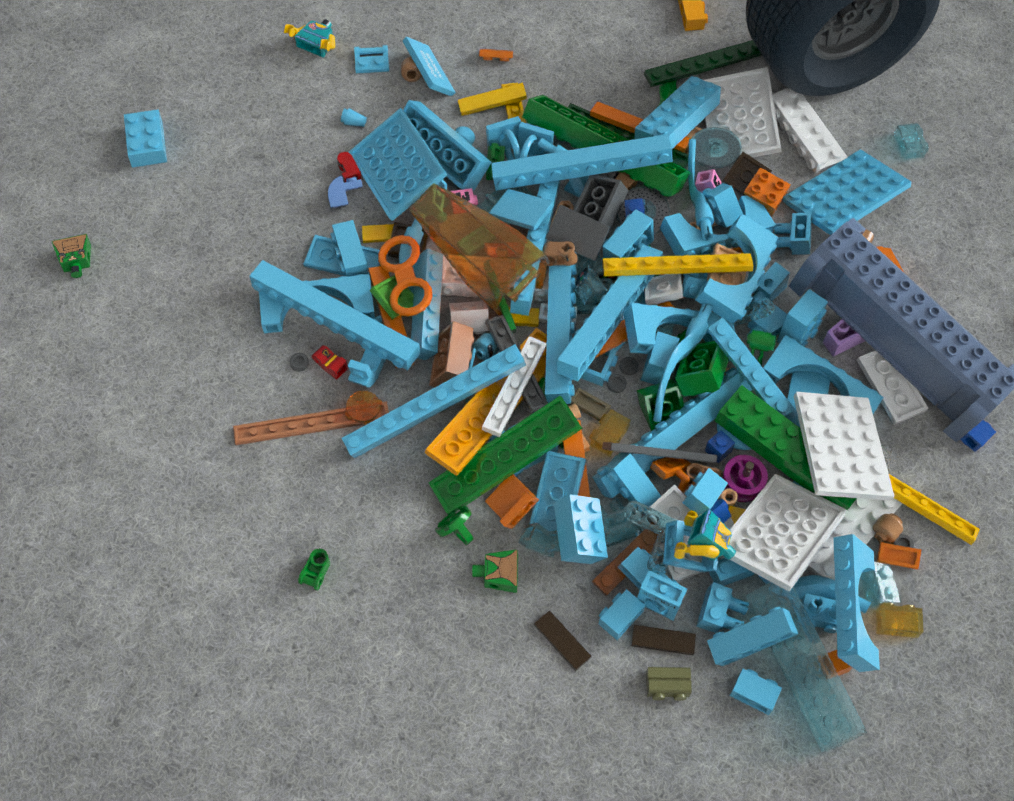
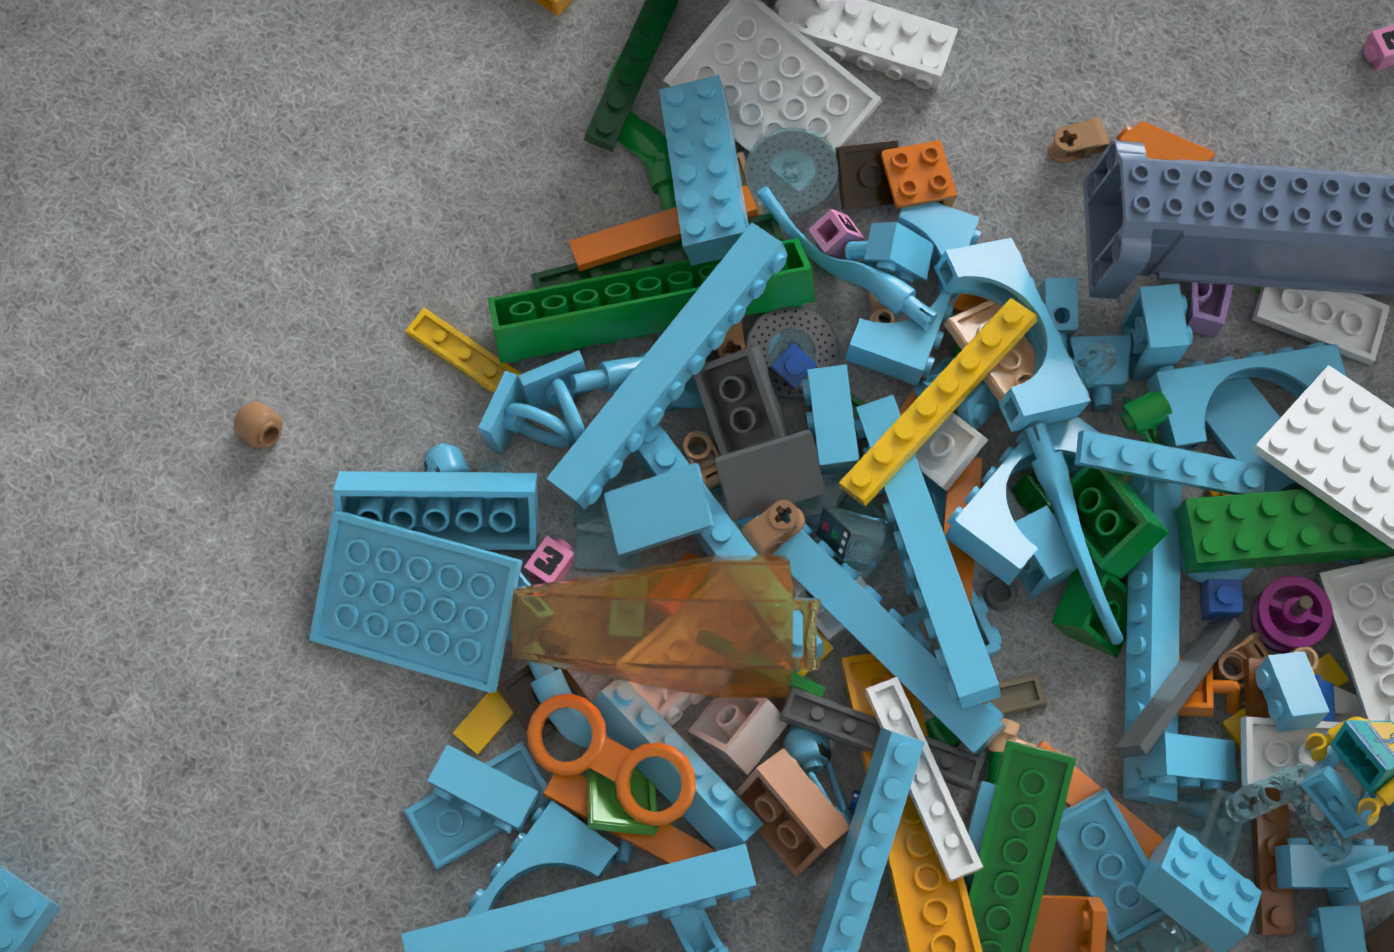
camera: 45 degrees left, 10 degrees up
torso [284,19,335,58] -> none
medium blue brick [328,176,363,209] -> none
red leg [337,152,362,183] -> none
medium azure cone [341,108,367,127] -> none
medium azure plate [354,45,389,73] -> none
medium azure tile [403,37,456,96] -> none
yellow tile [458,83,527,116] -> none
orange plate [479,49,513,61] -> none
green hinge [486,143,505,181] -> none
clear yellow brick [589,409,631,457] -> none
dark grey tile [607,374,626,393] -> none
medium azure brick [774,213,812,255] -> none
medium azure plate [783,149,911,236] -> none

